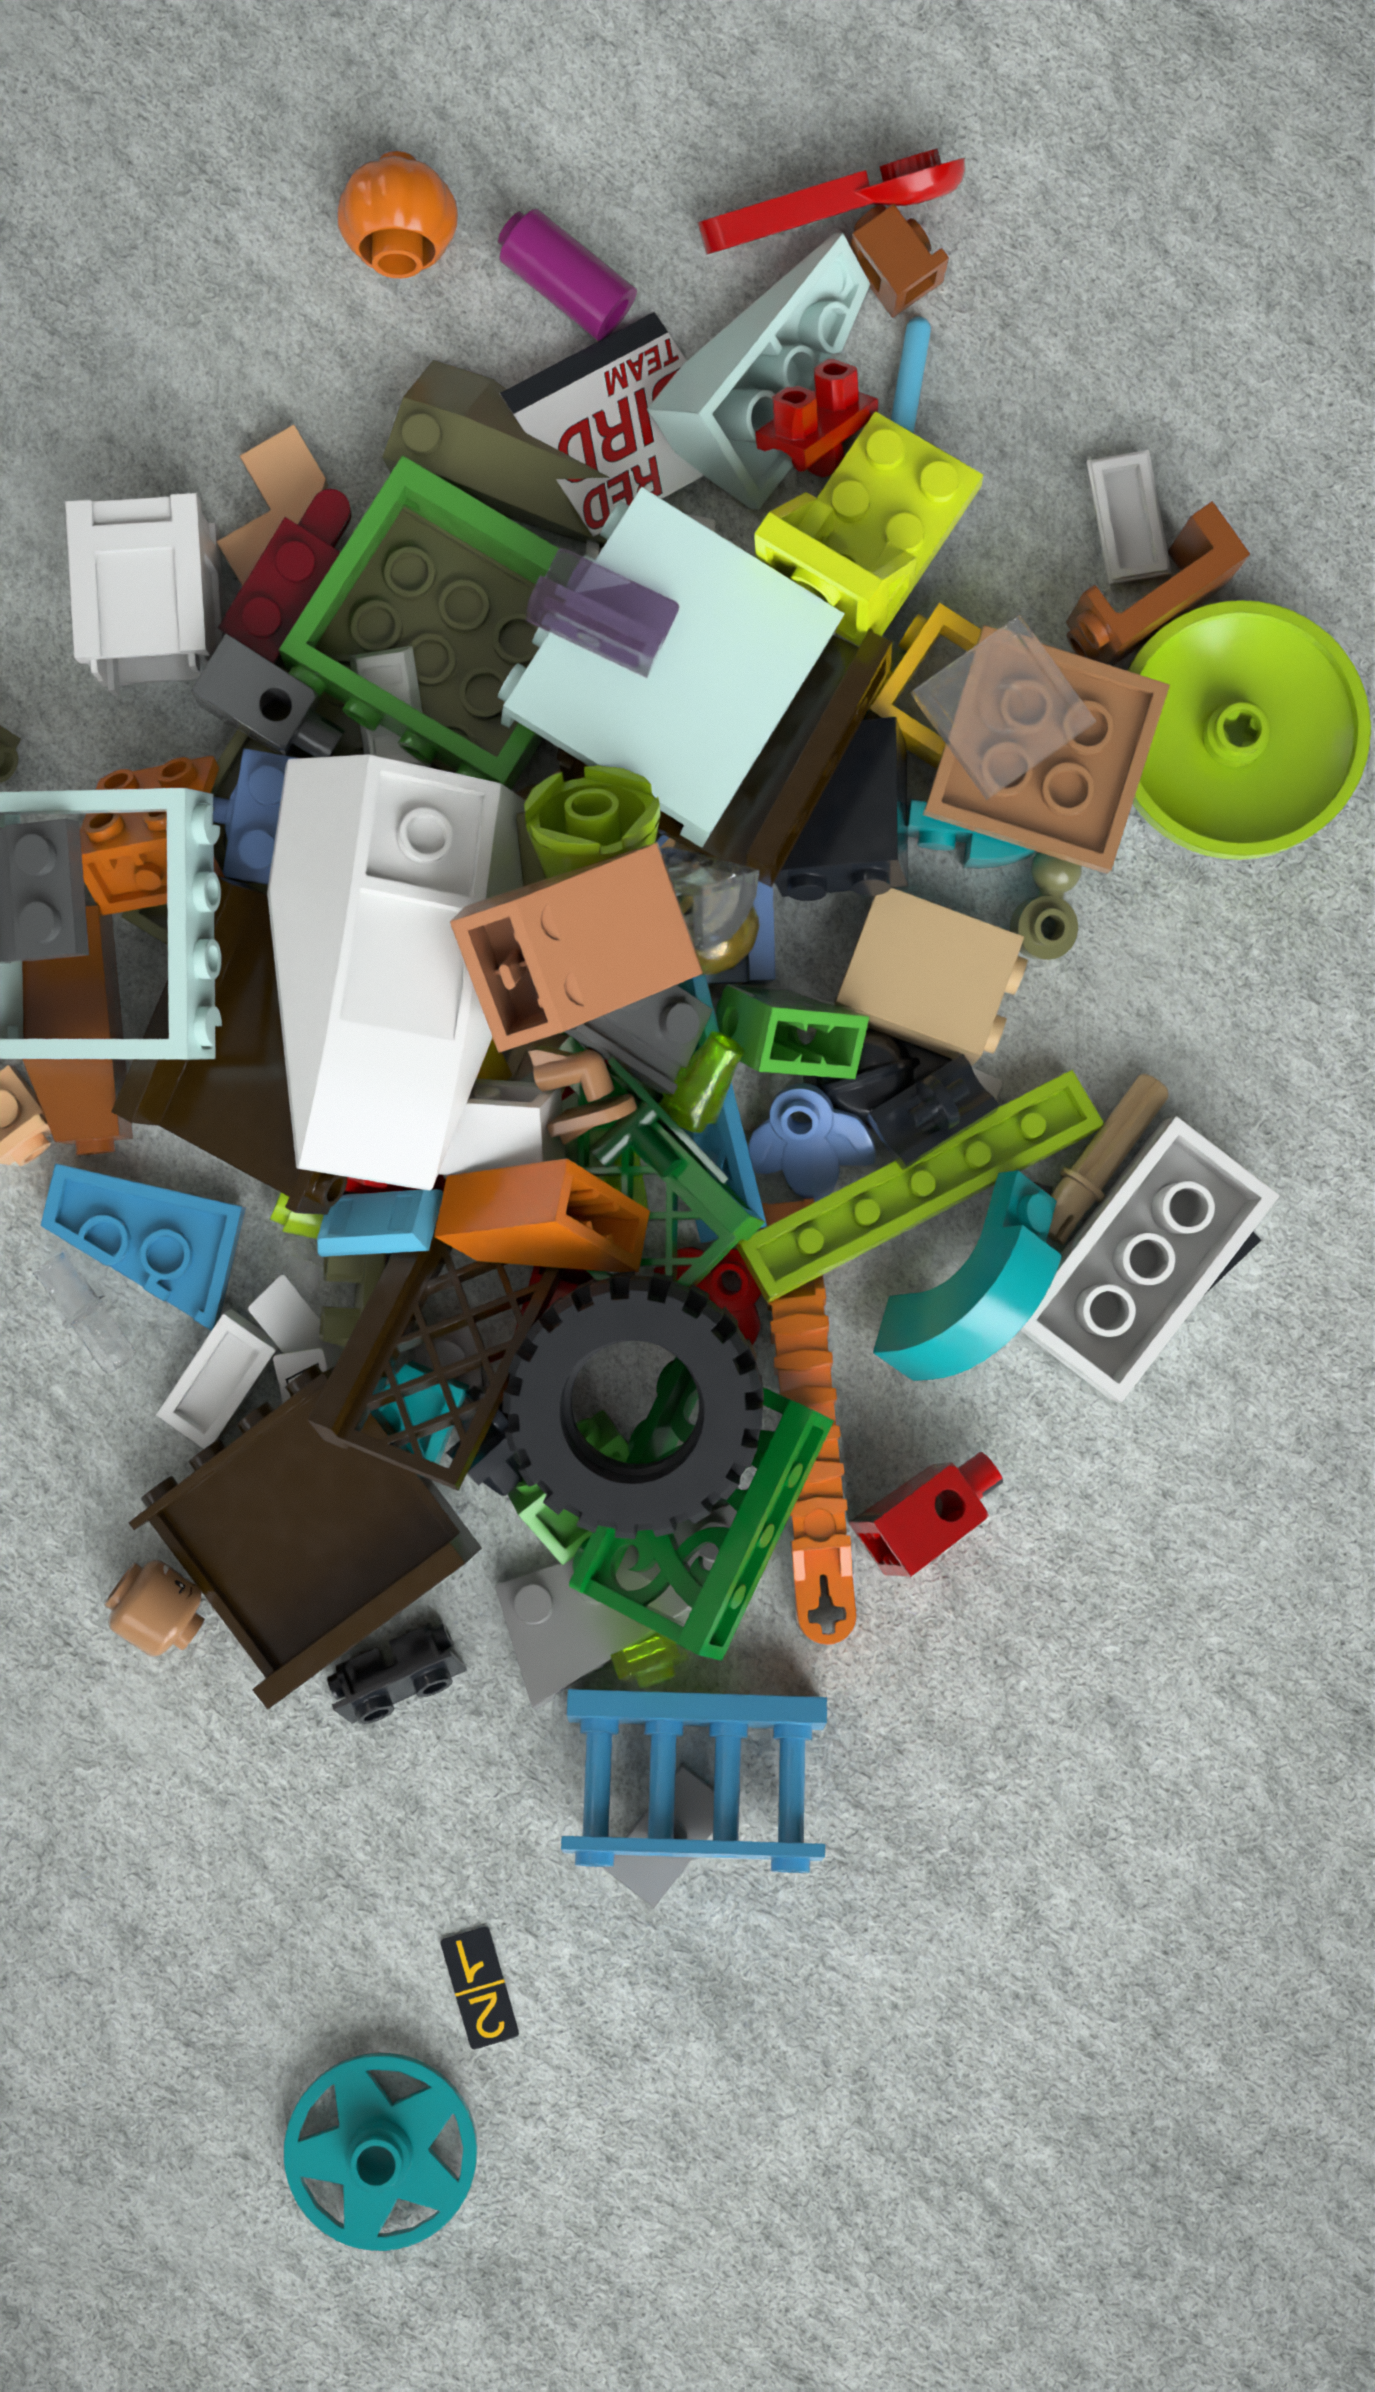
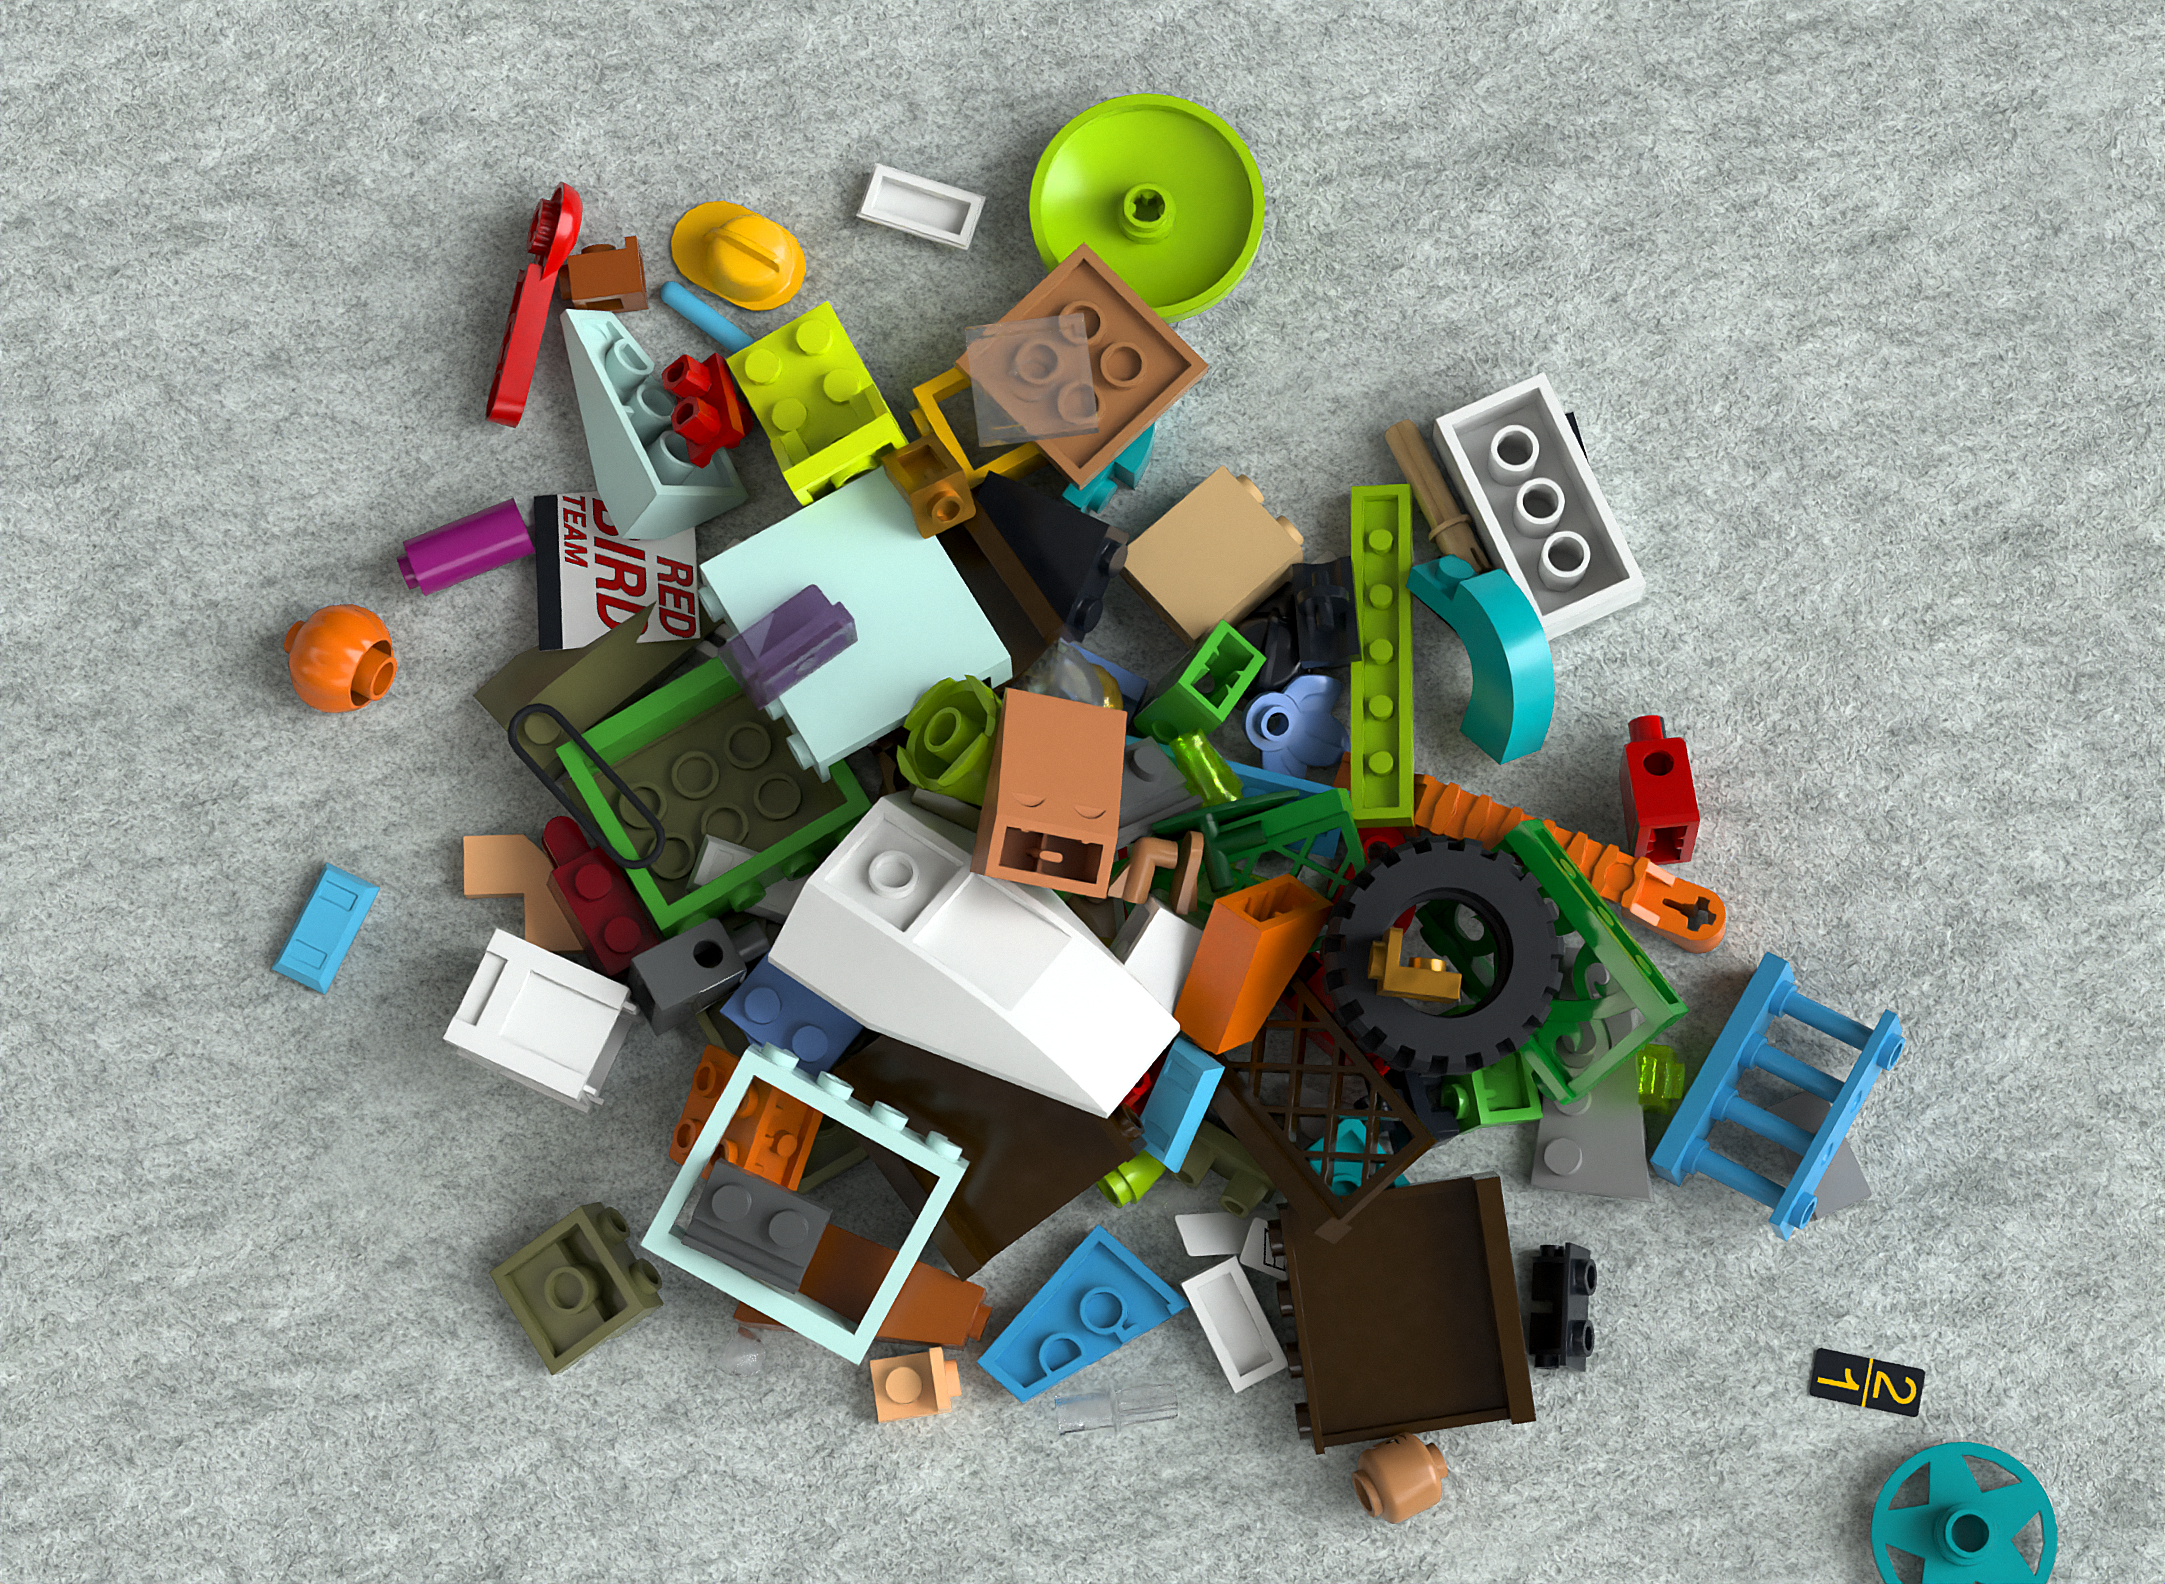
camera: 55 degrees left, 10 degrees down
olive plate [1010,852,1082,960] -> none
dark orange panel [1066,501,1250,666] -> none
none -> medium azure tile [271,862,380,995]
none -> black piece [507,703,666,870]
none -> yellow piece [671,201,806,311]
none -> pearl gold bracket [880,432,976,539]
none -> pearl gold bracket [1368,927,1462,1004]

